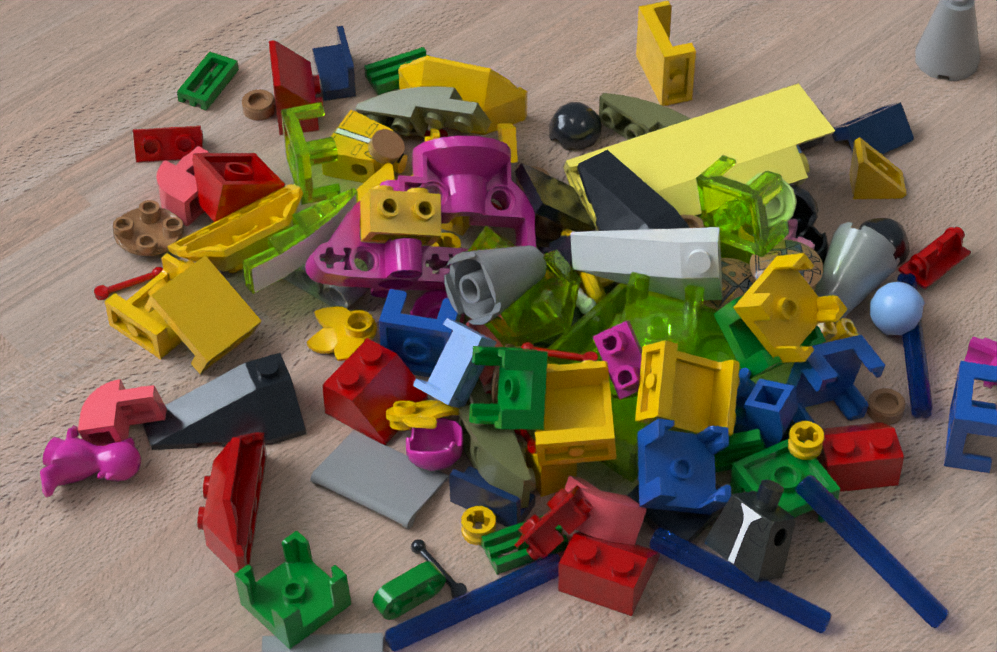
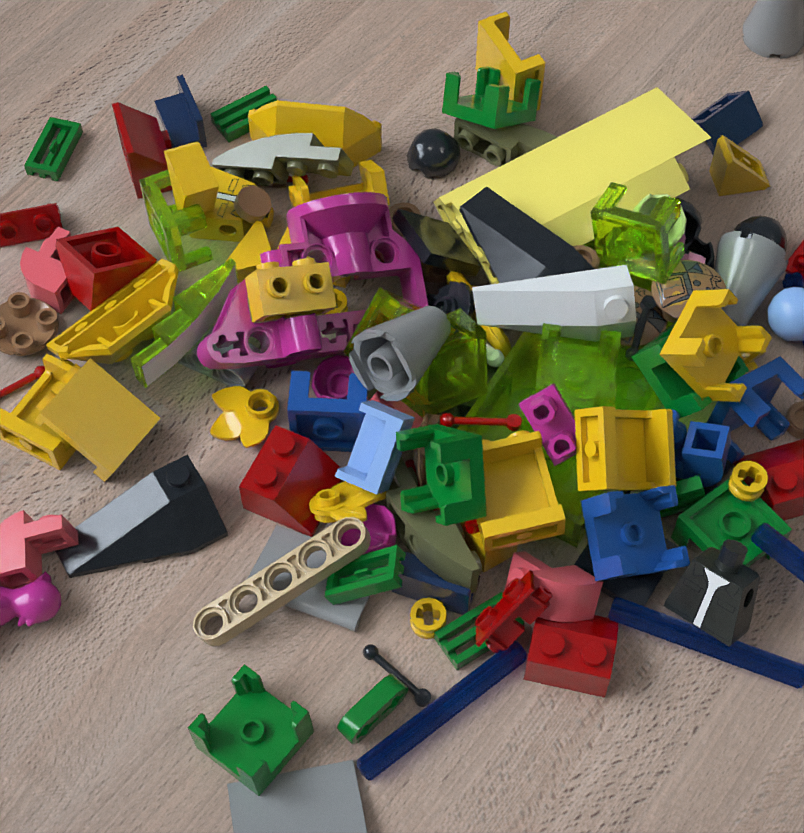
camera: 10 degrees left, 10 degrees up
red wedge [197,432,267,574] -> none
medium nougat tile [242,89,276,121] -> none
none -> yellow slope [164,141,219,220]
none -> tan beam [193,517,371,646]
none -> green tile [324,545,406,605]
none -> green panel [442,66,541,129]
none -> black hinge [625,295,656,362]

